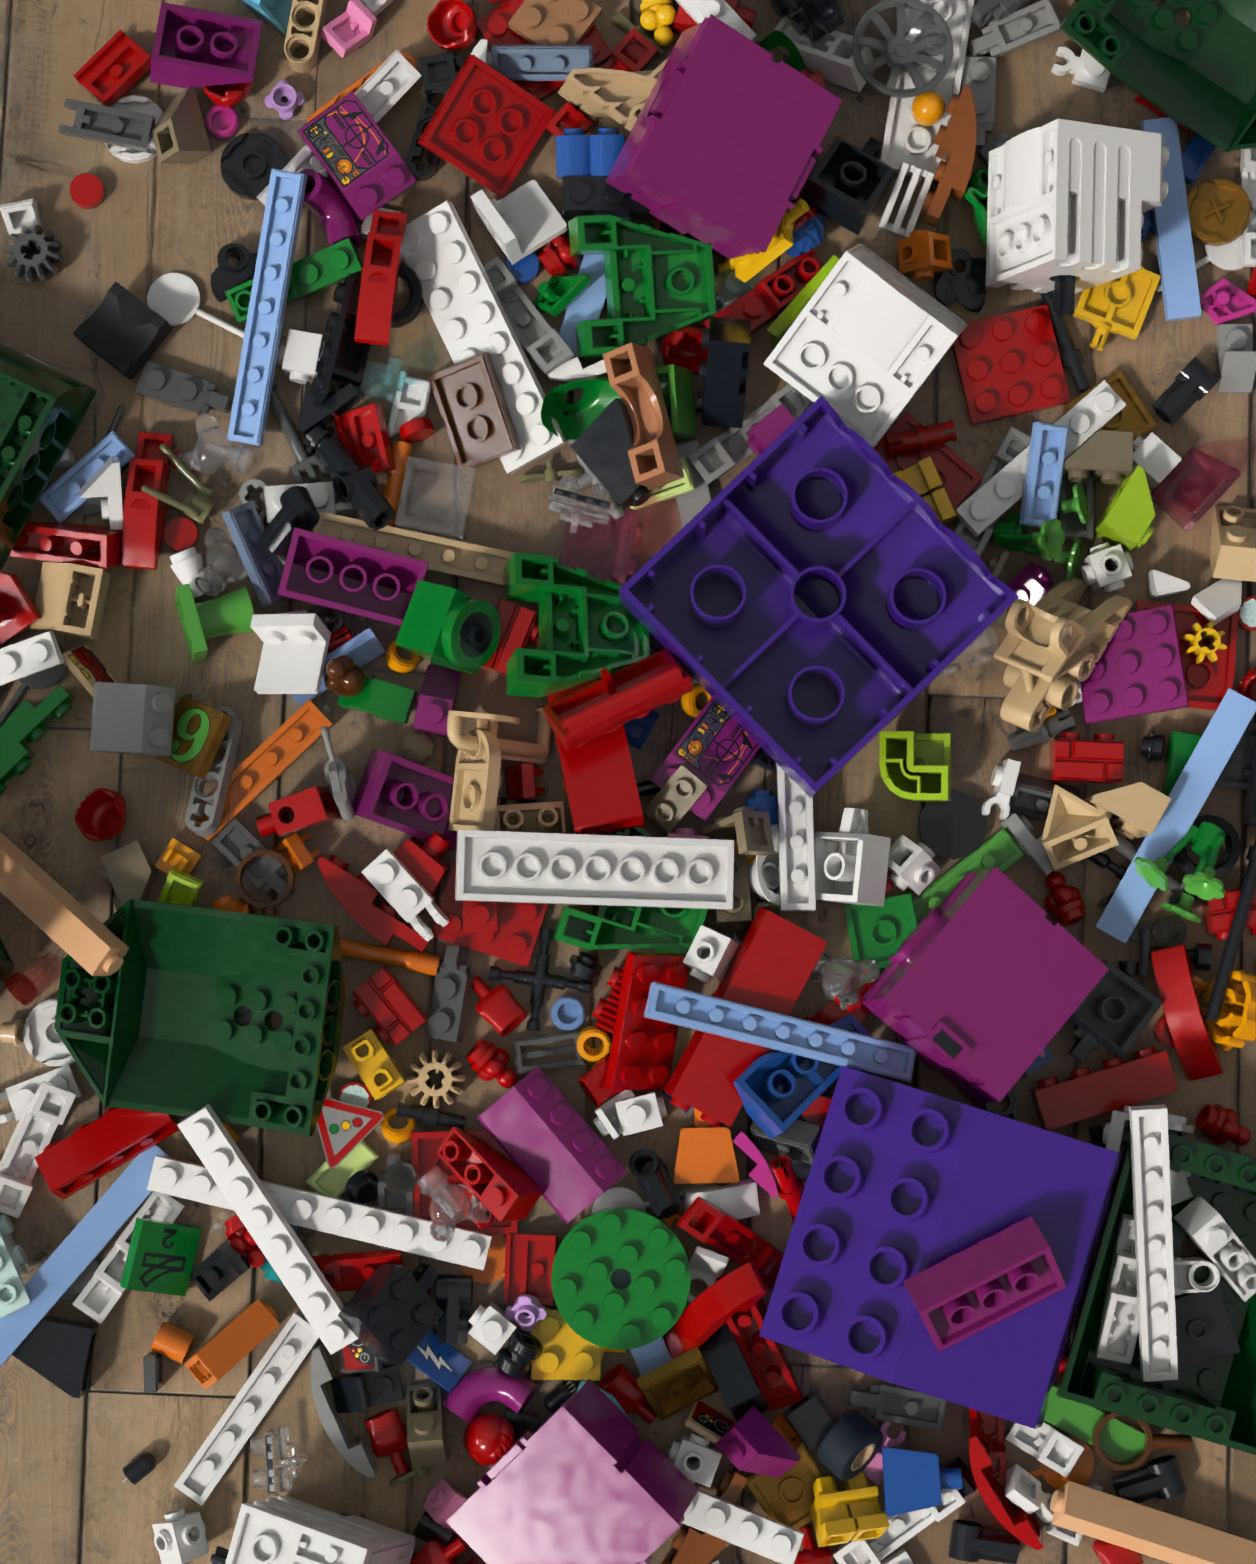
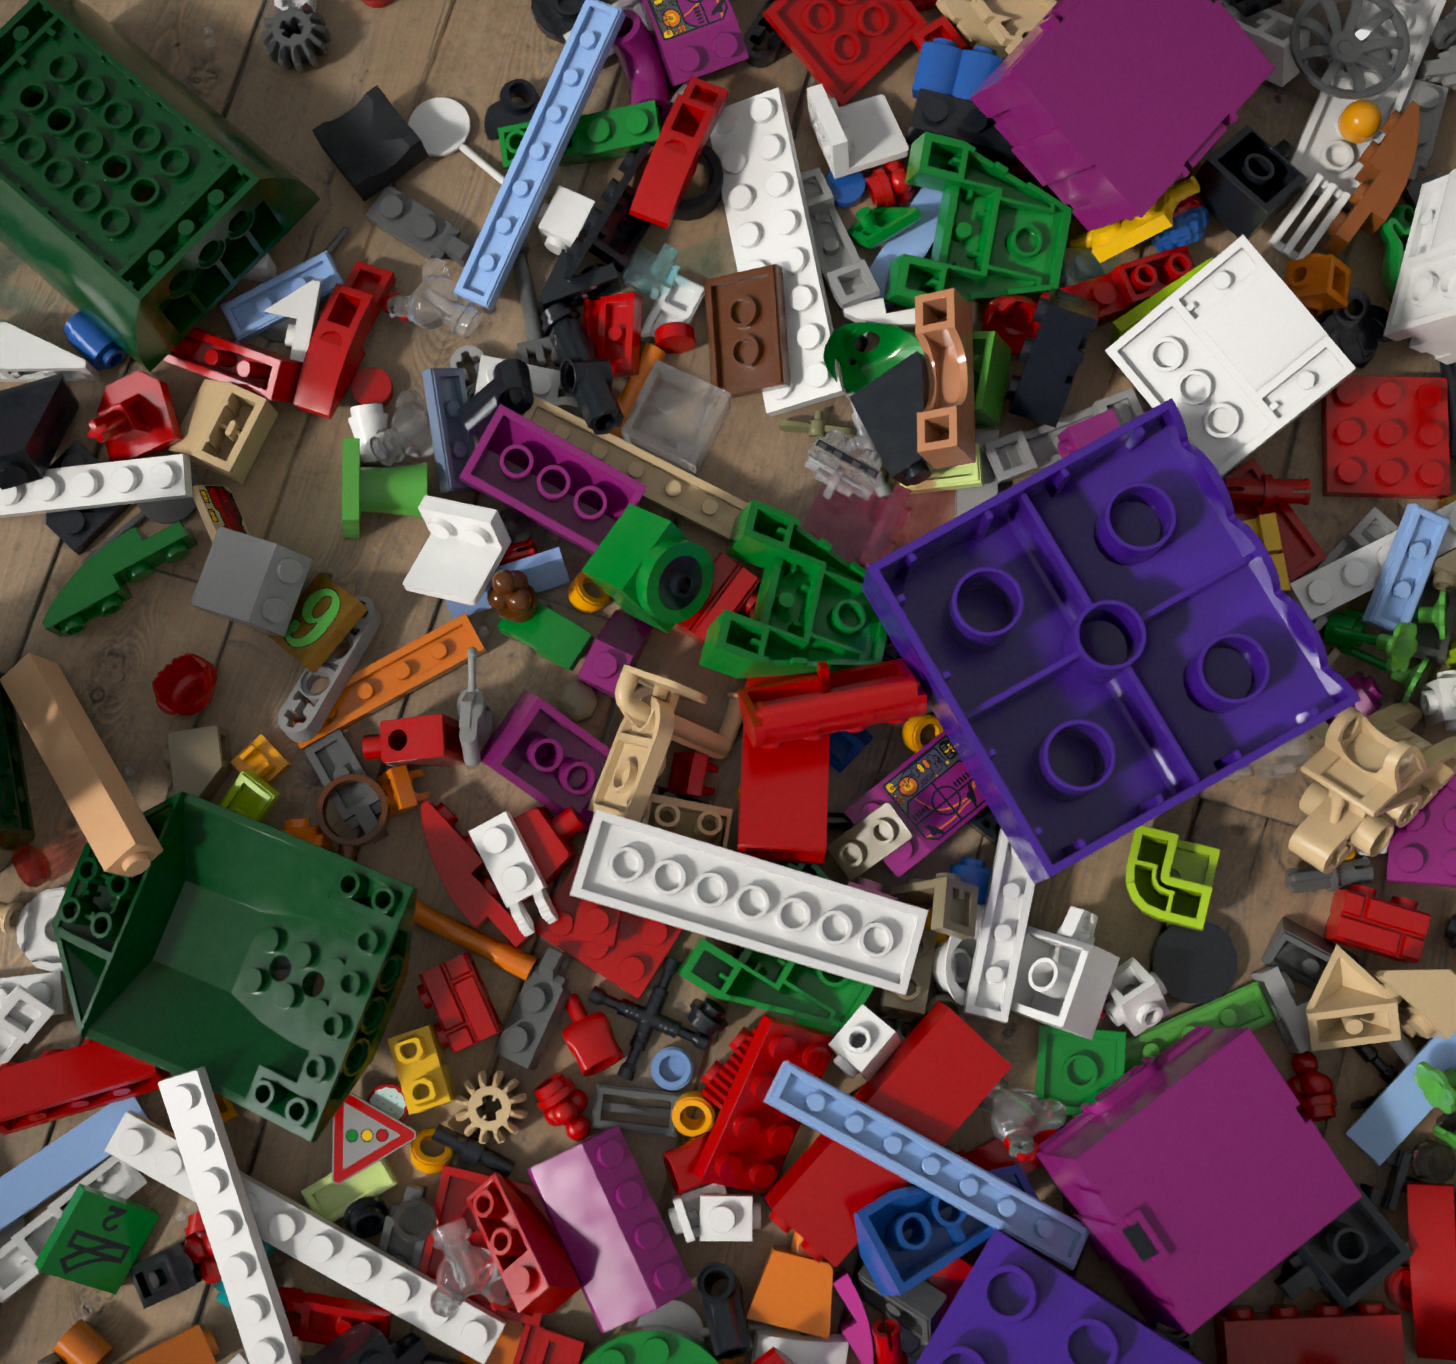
camera: 20 degrees right, 5 degrees down
olive plant [141,444,216,525] -> none
white plate [981,759,1021,820] -> none

